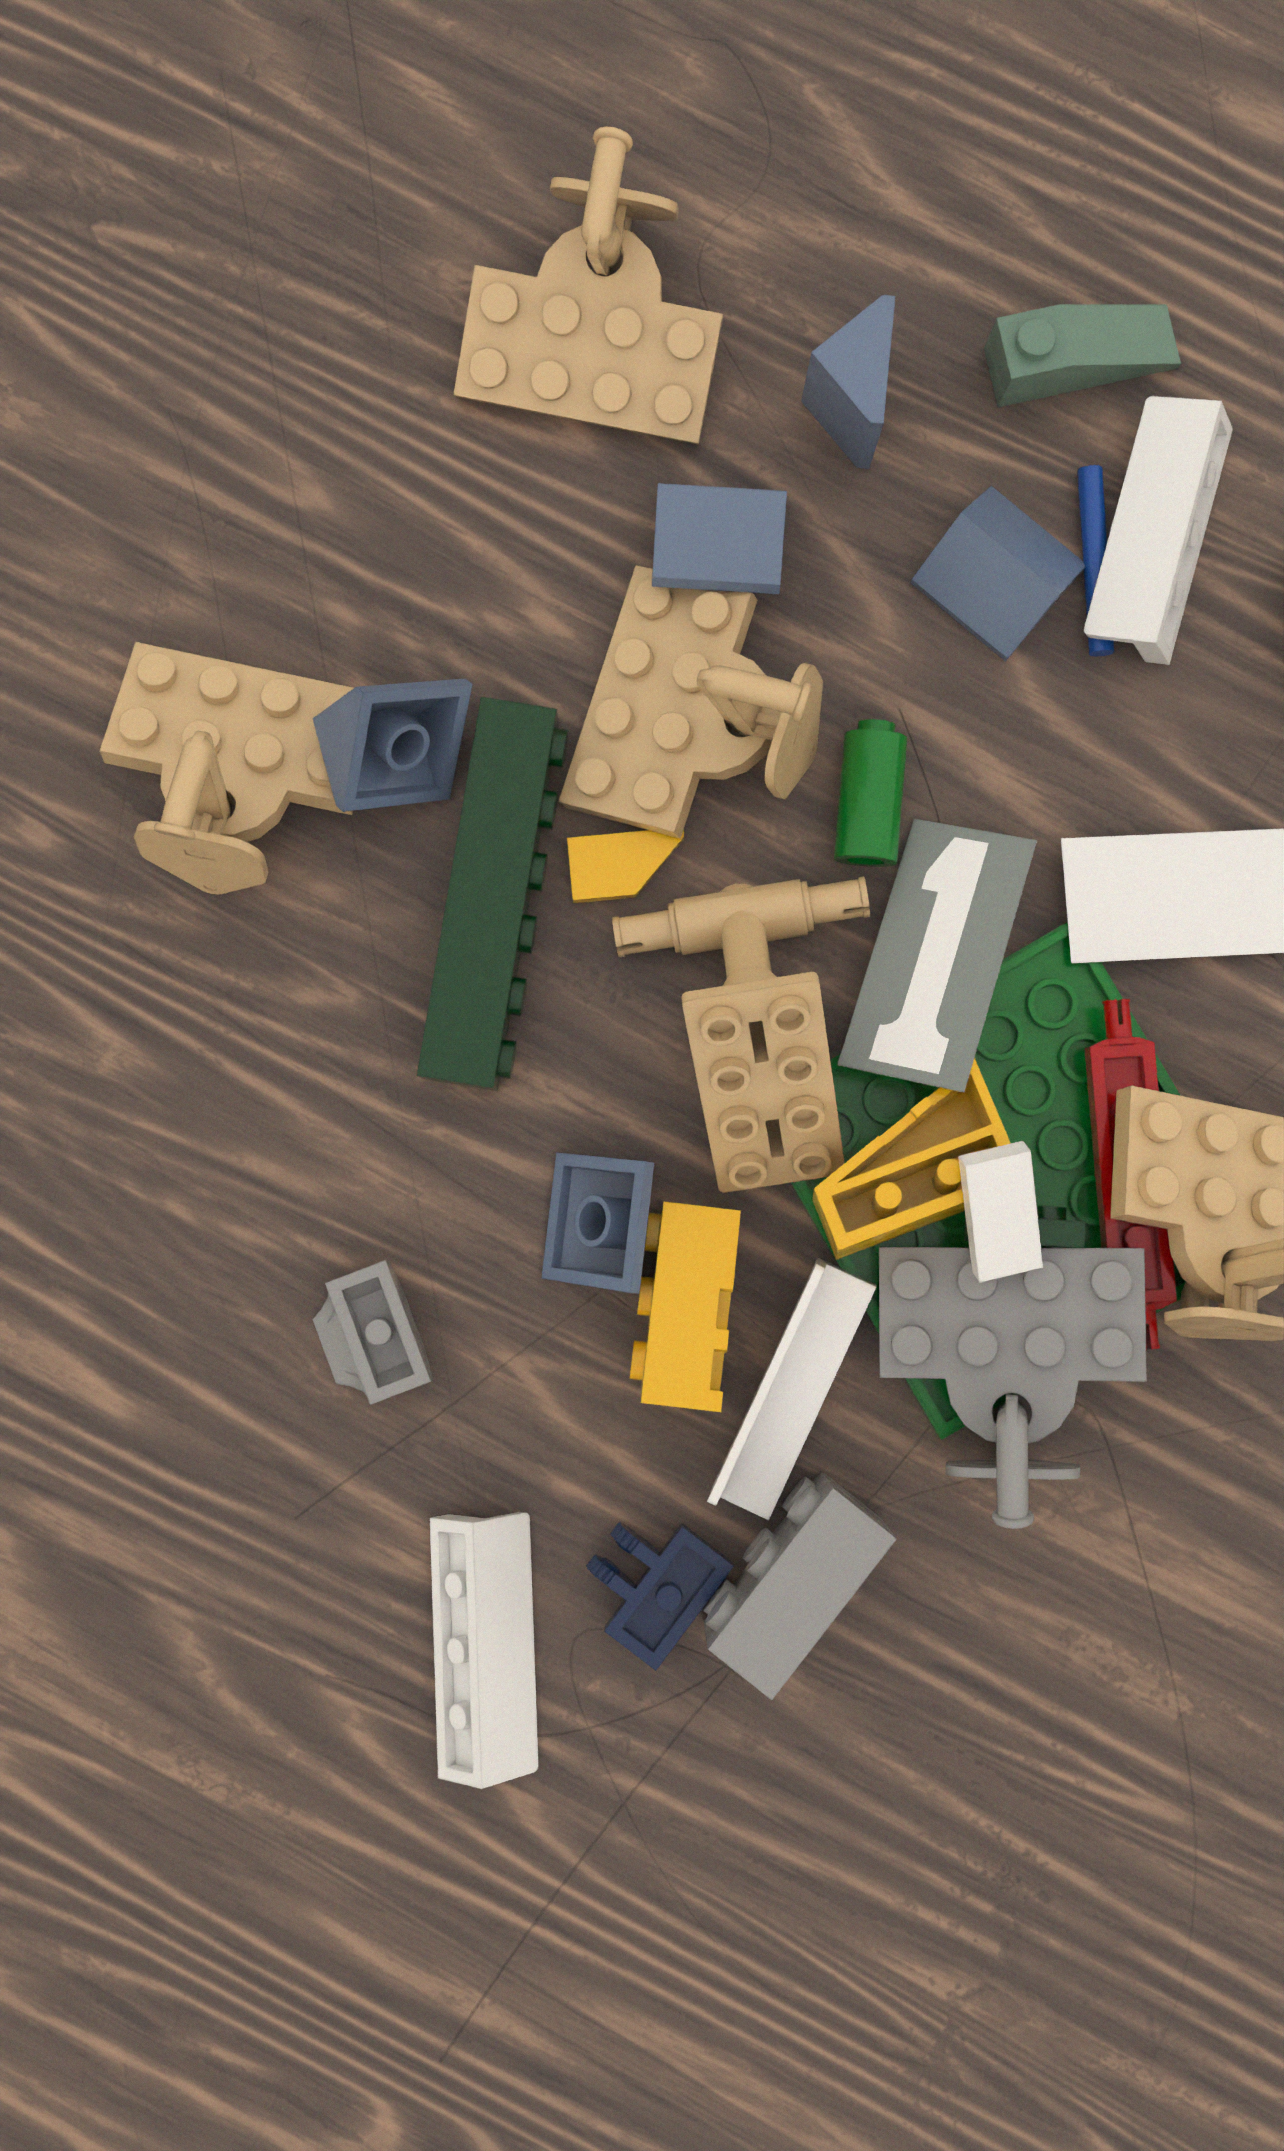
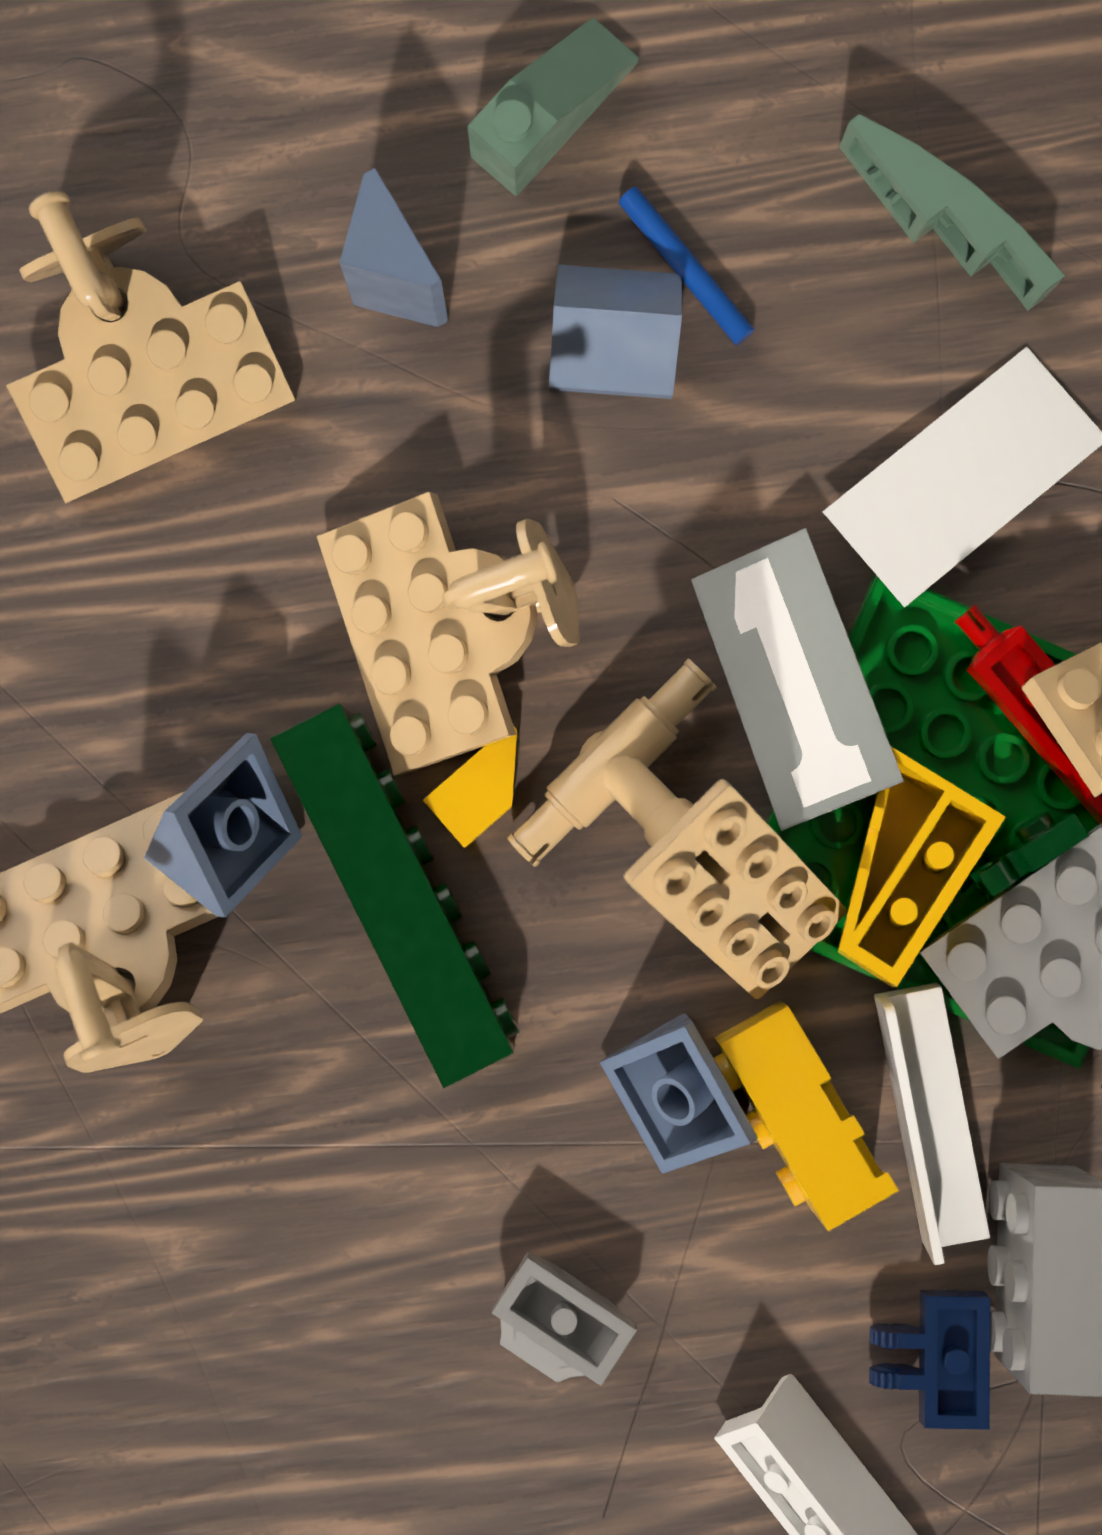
camera: 40 degrees left, 0 degrees up
sand blue slope [652,483,787,594] -> none
green brick [834,719,907,867] -> none
white tile [958,1141,1043,1283] -> none
white panel [1084,396,1233,665] -> none

